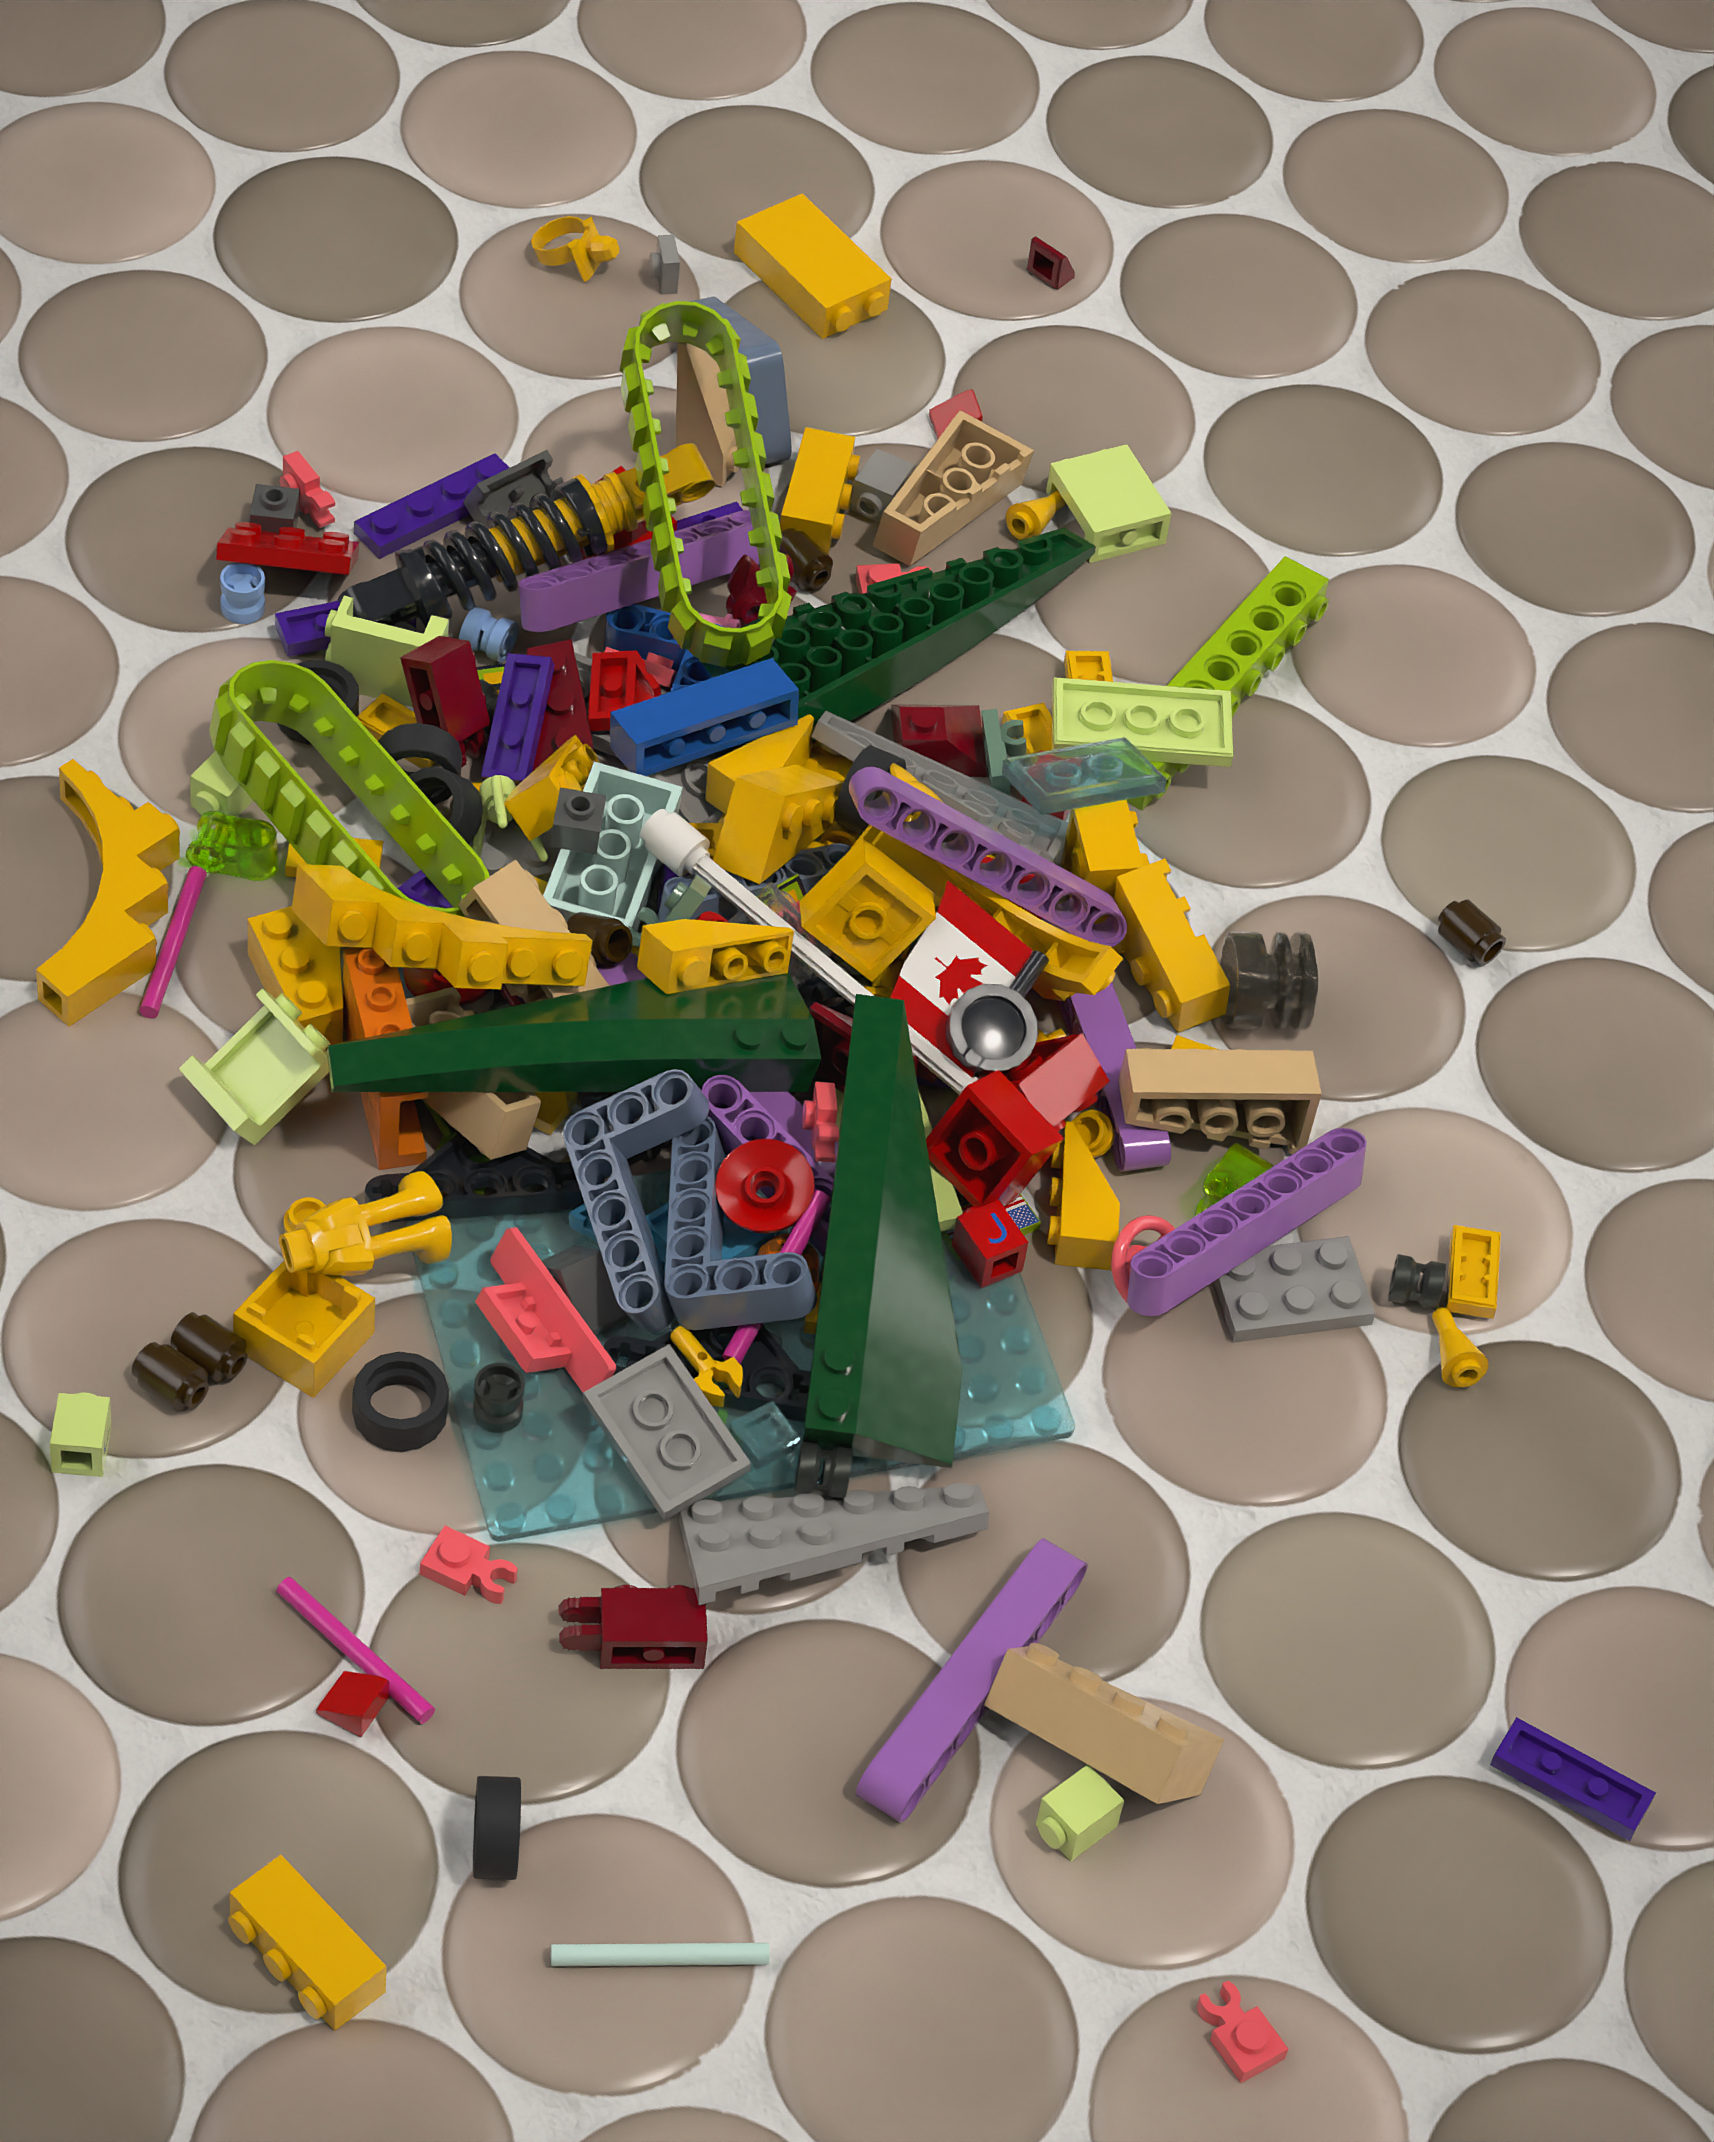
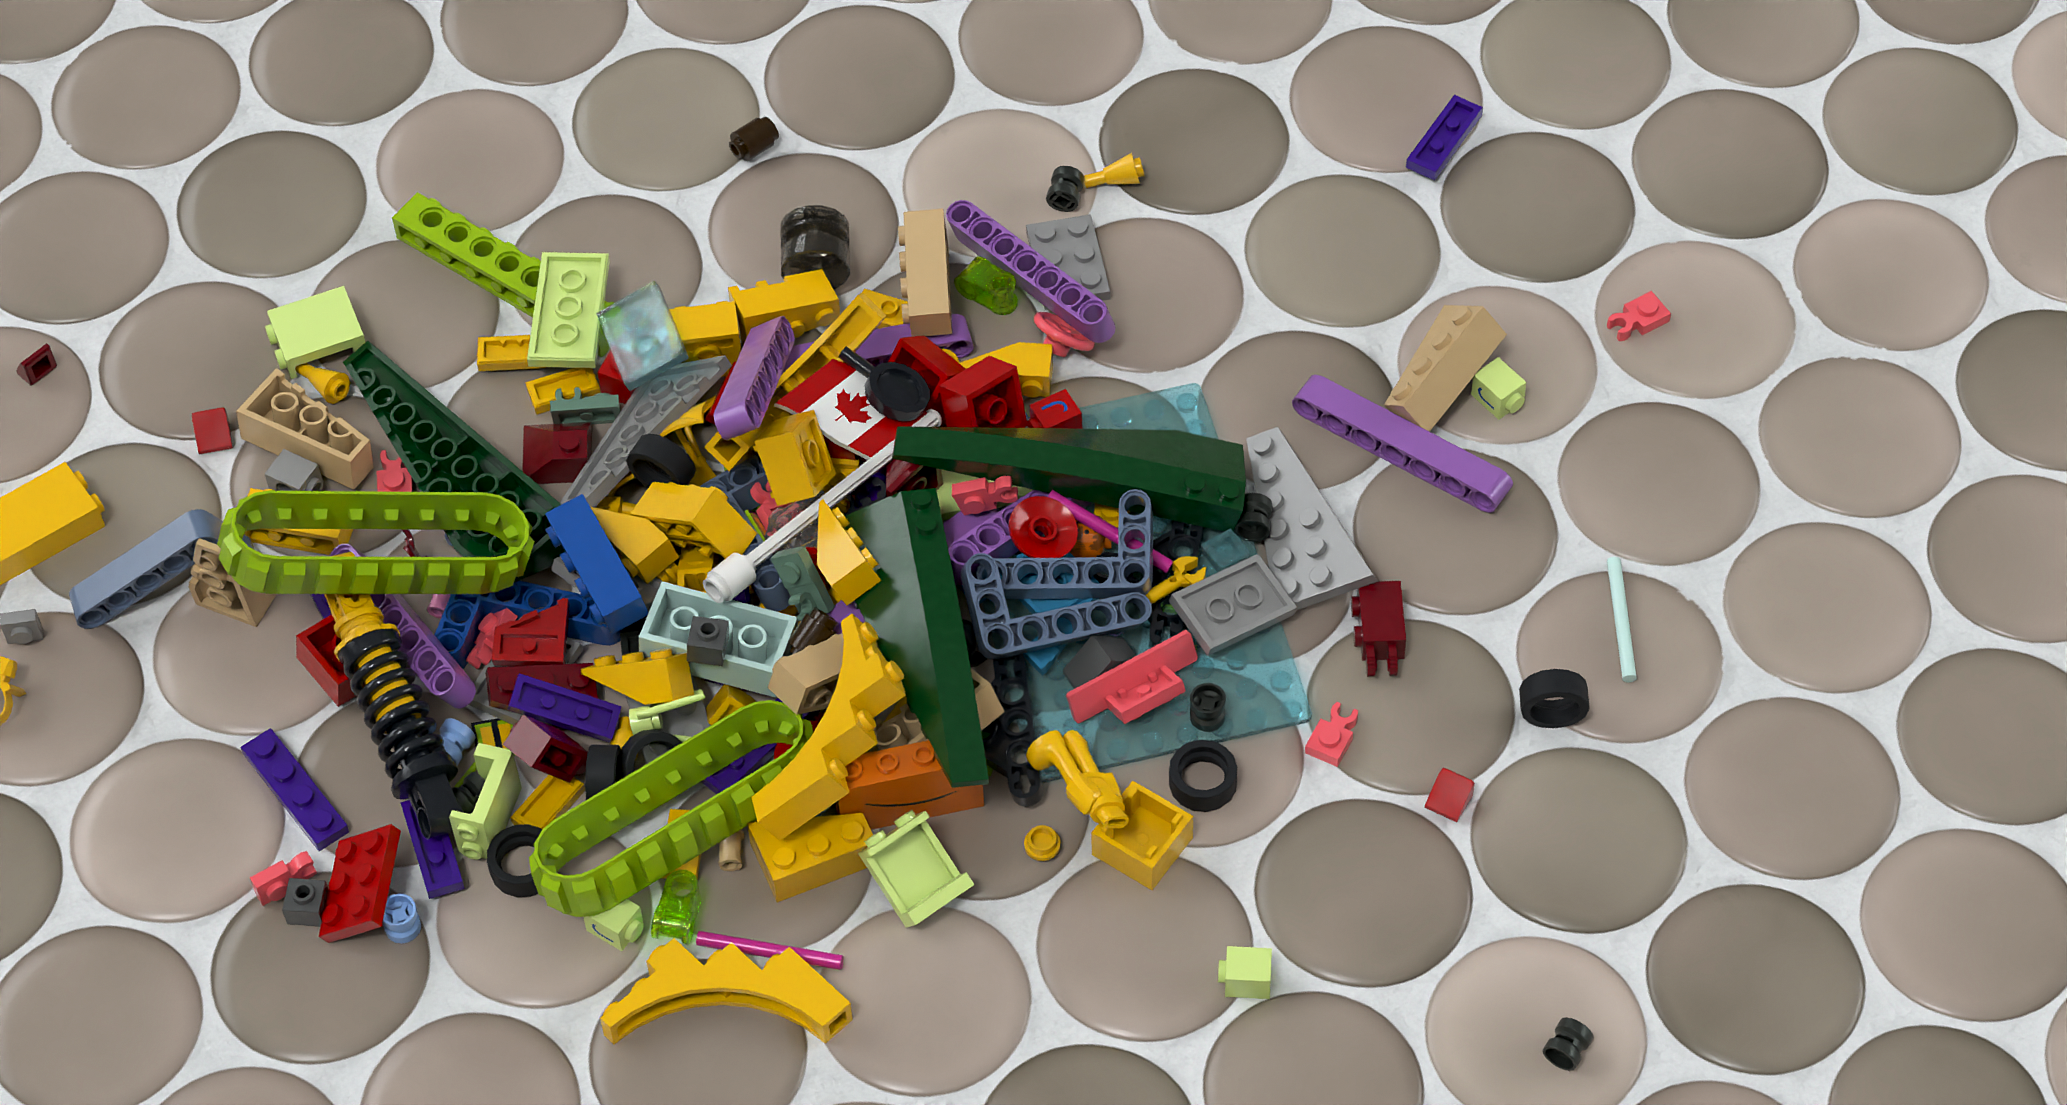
camera: 80 degrees left, 5 degrees up
dark brown brick [132,1342,209,1412] -> none
dark brown brick [170,1312,248,1382] -> none
yellow brick [228,1855,387,2031] -> none
dark pink bar [276,1577,435,1724] -> none
dark grey hinge [463,450,563,526] -> none
dark brown brick [779,528,833,591] -> none
yellow plate [1445,1225,1501,1319] -> none

